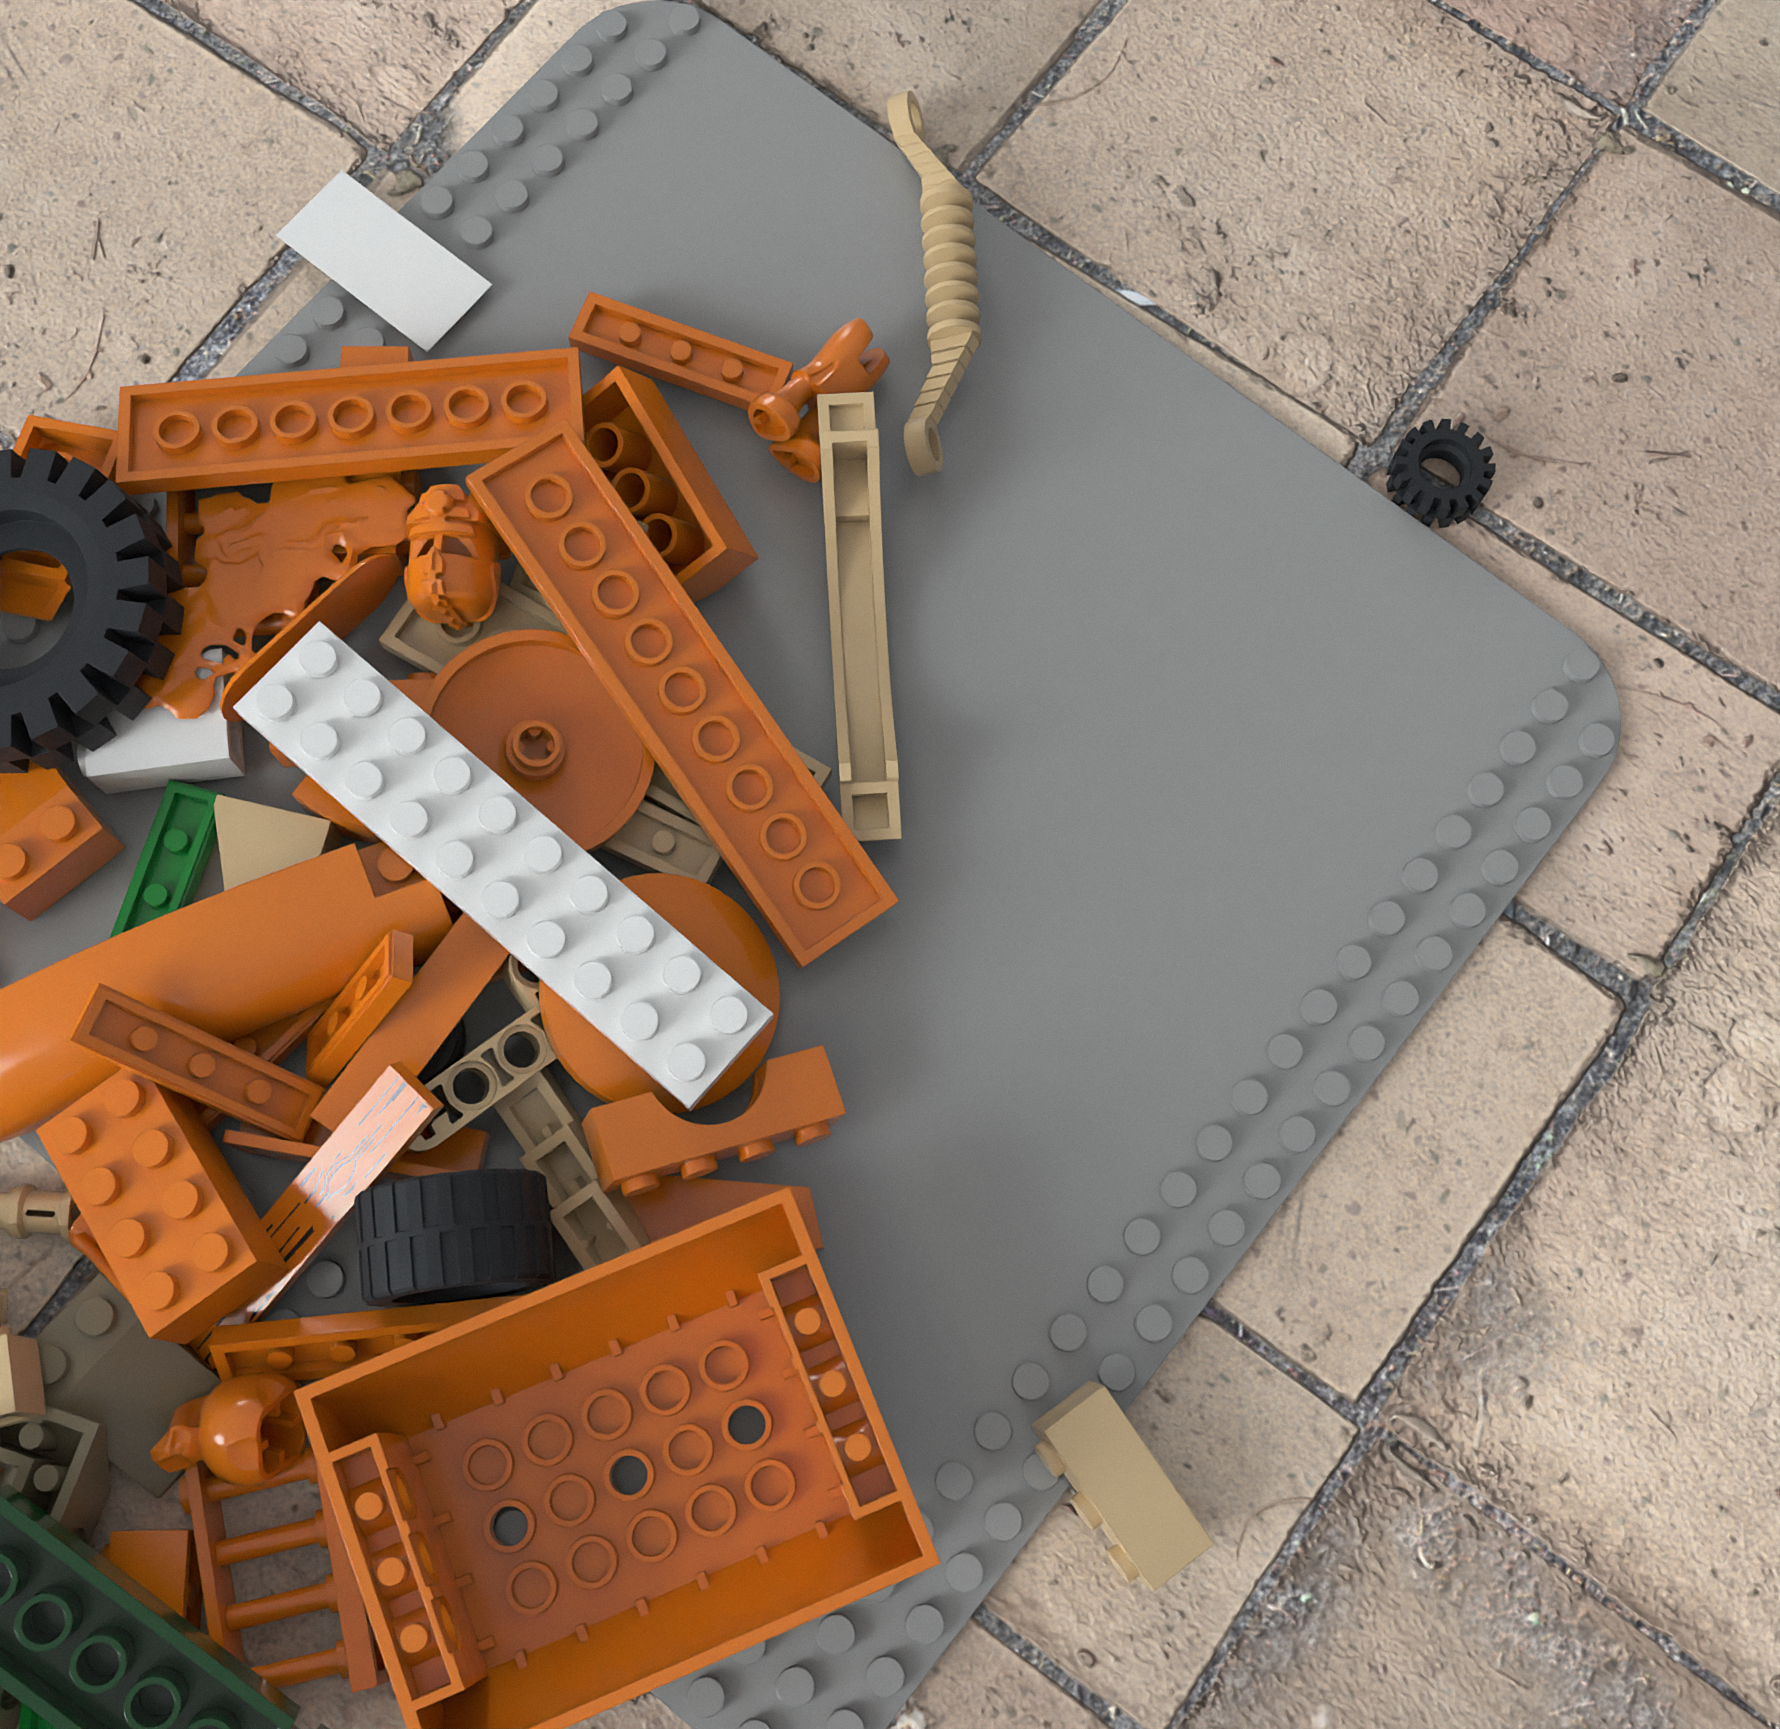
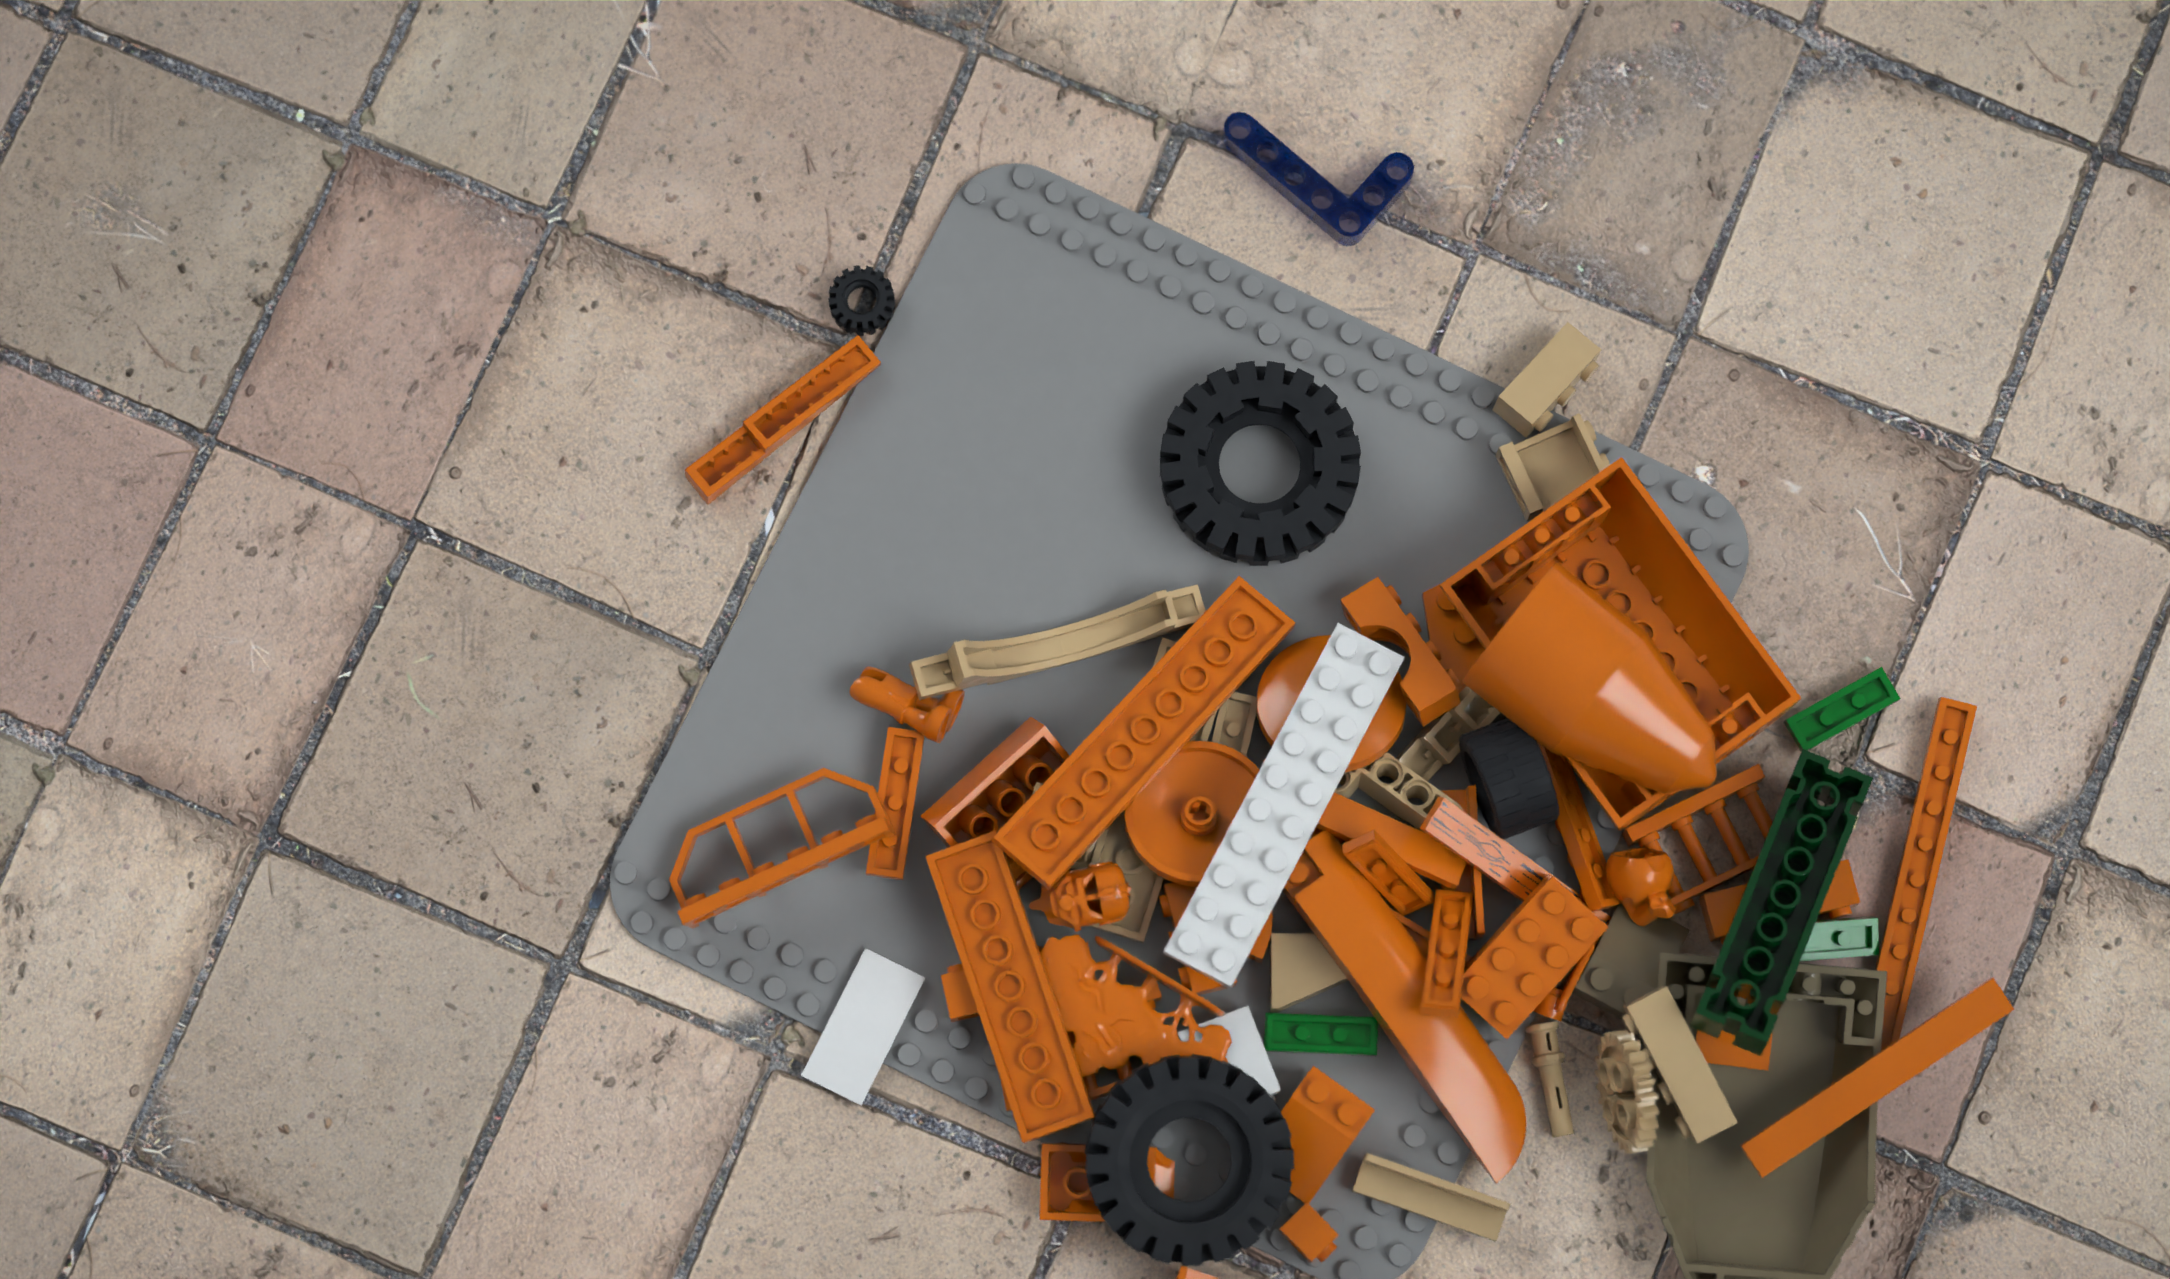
camera: 100 degrees left, 5 degrees up
tan piece [887,90,982,477] -> none
none -> orange plate [669,768,896,929]
none -> orange slope [685,335,881,505]
none -> black tyre [1160,361,1361,566]
none -> clear blue beam [1223,112,1414,246]
none -> orange windscreen [1462,562,1716,794]
none -> tan panel [1495,413,1610,521]

